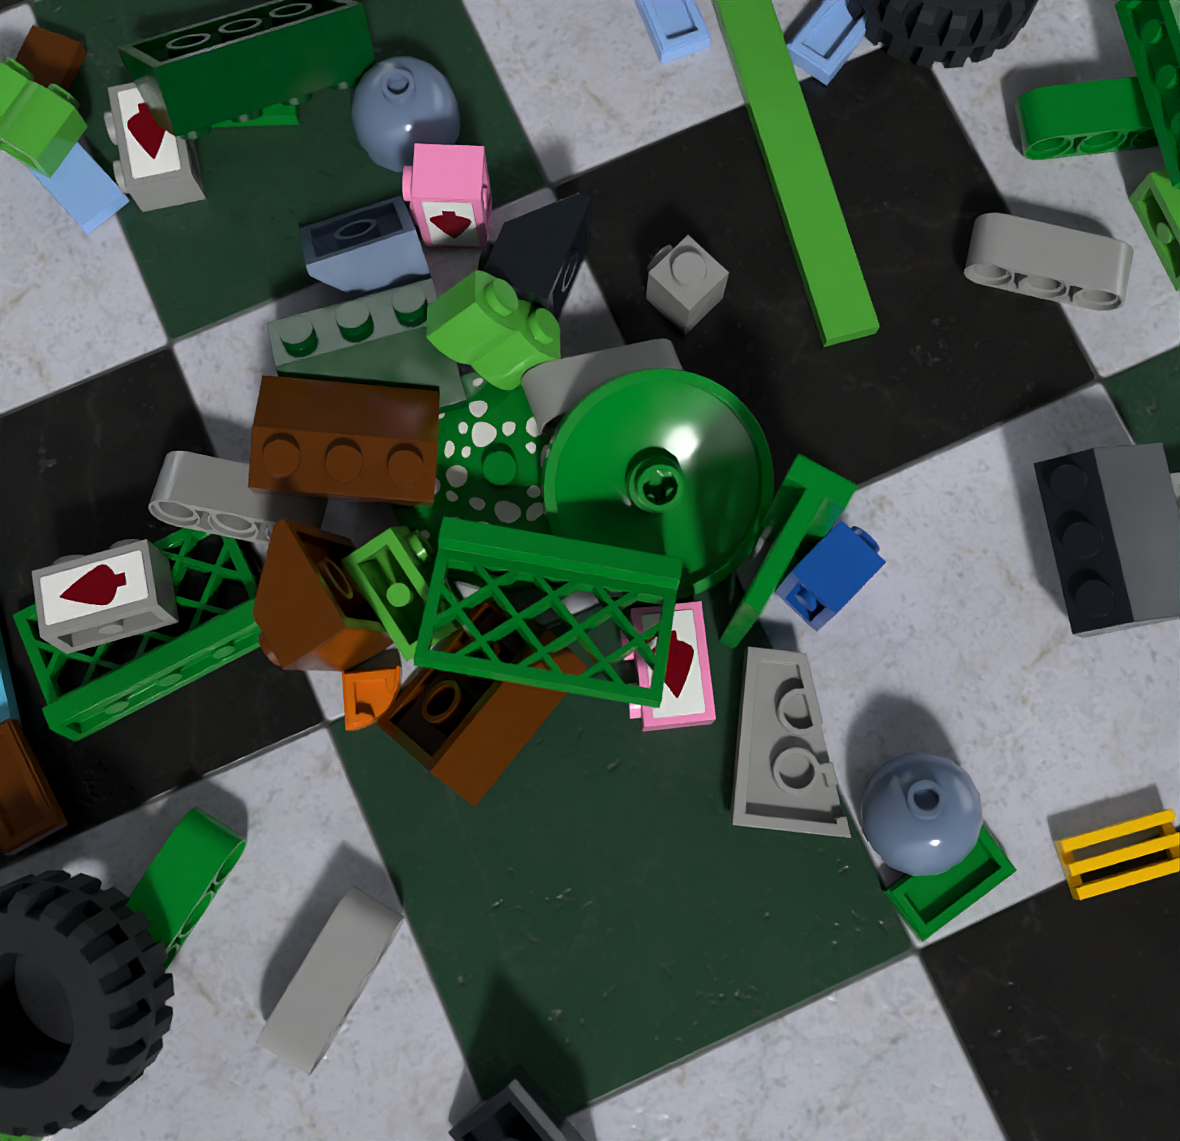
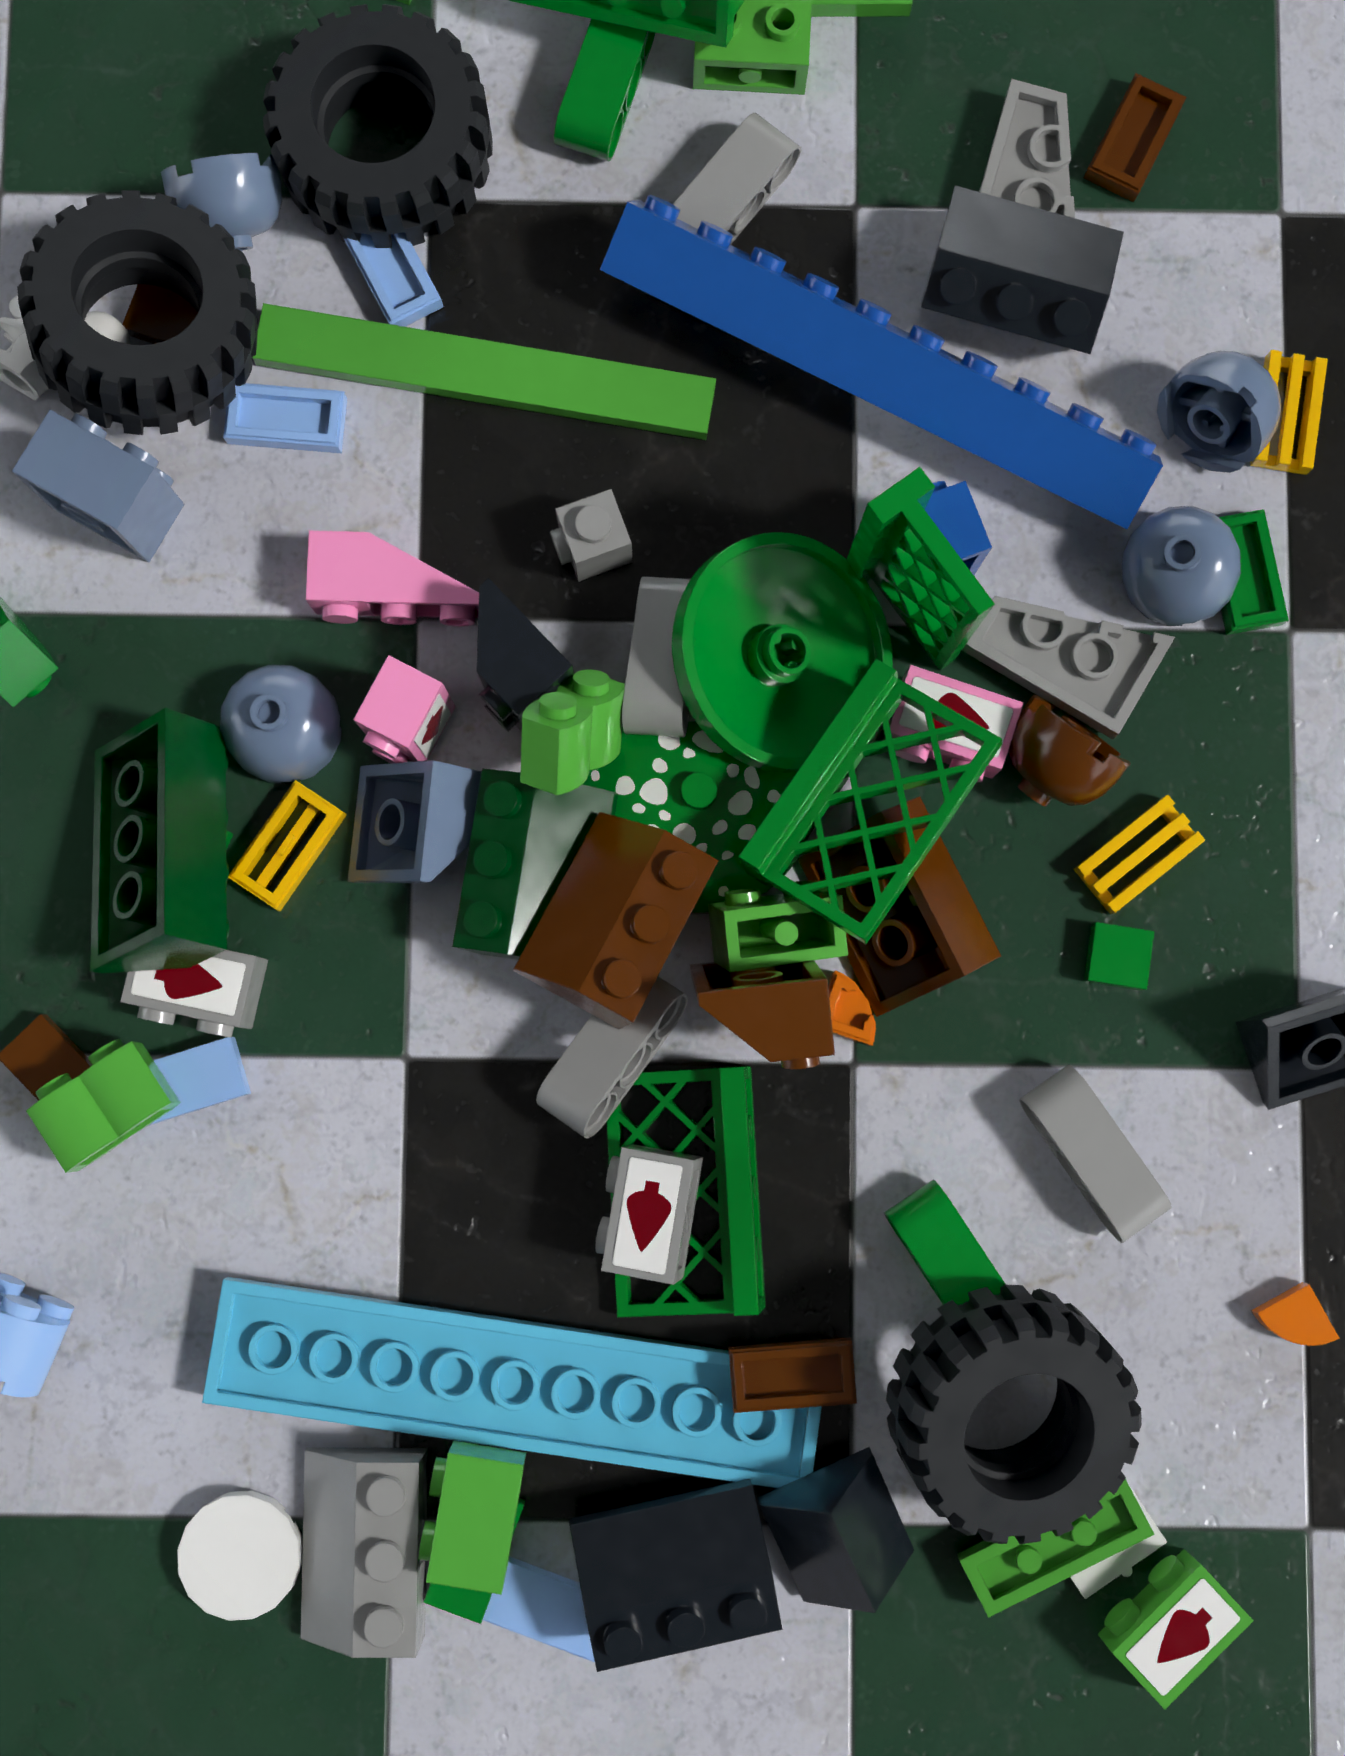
camera: 70 degrees left, 5 degrees up
none -> yellow tile [228,780,347,911]
none -> bright pink slope [306,530,479,627]
none -> blue brick [600,195,1163,529]
none -> reddish brown cylinder [1008,695,1131,807]
none -> yellow tile [1073,795,1205,915]
none -> green tile [1084,922,1155,991]
none -> sand blue cylinder [1157,351,1281,473]

